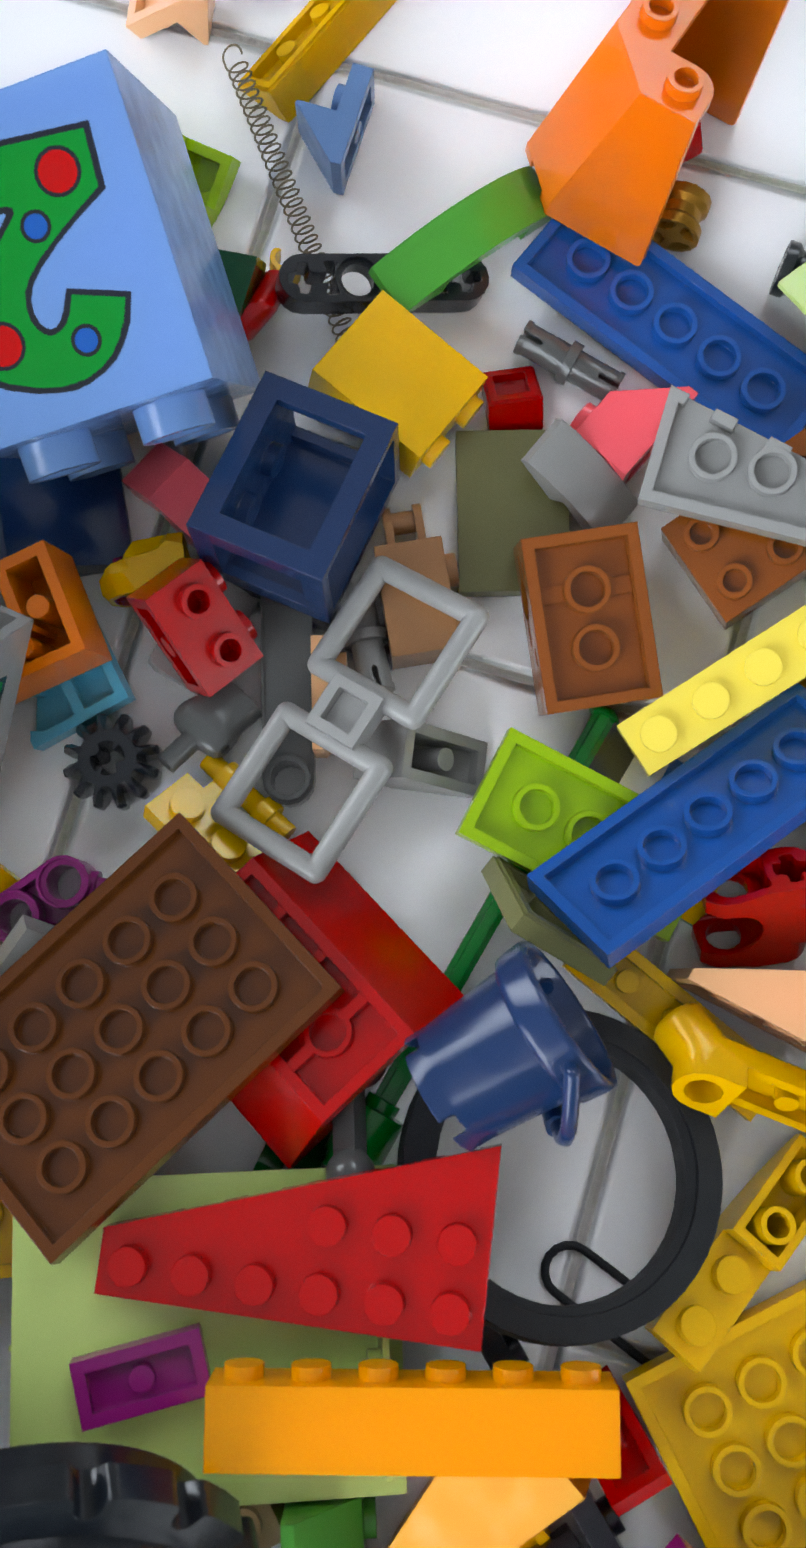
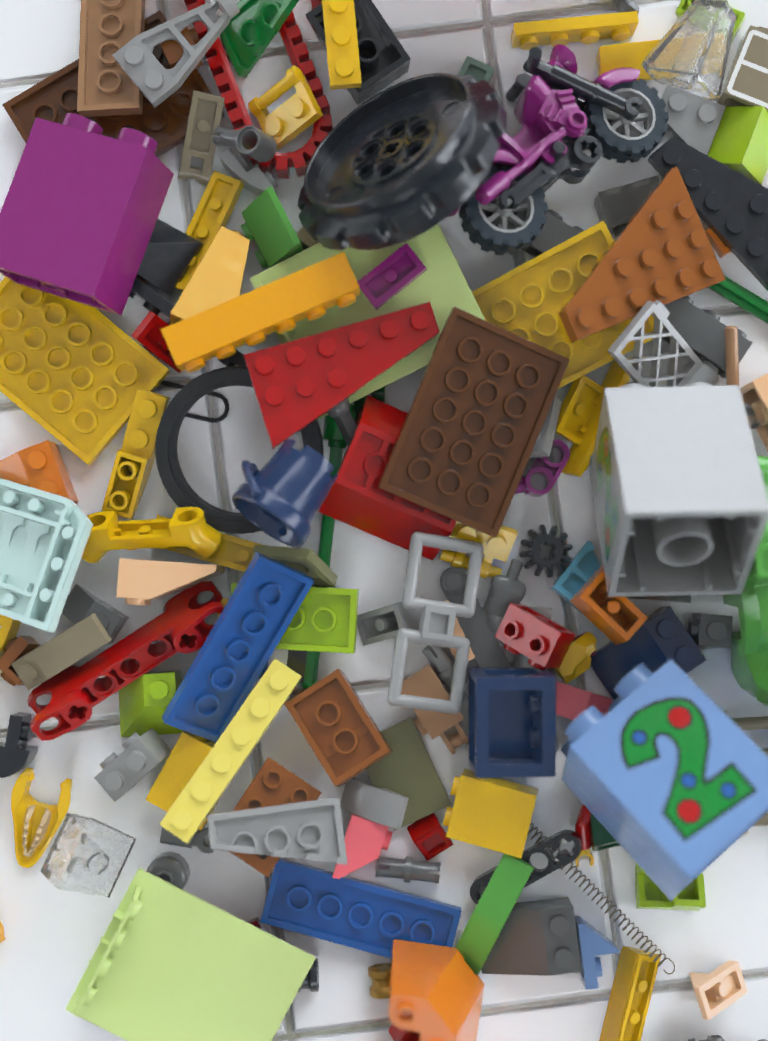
camera: 160 degrees right, 5 degrees up
none -> dark grey slope [474,897,582,976]

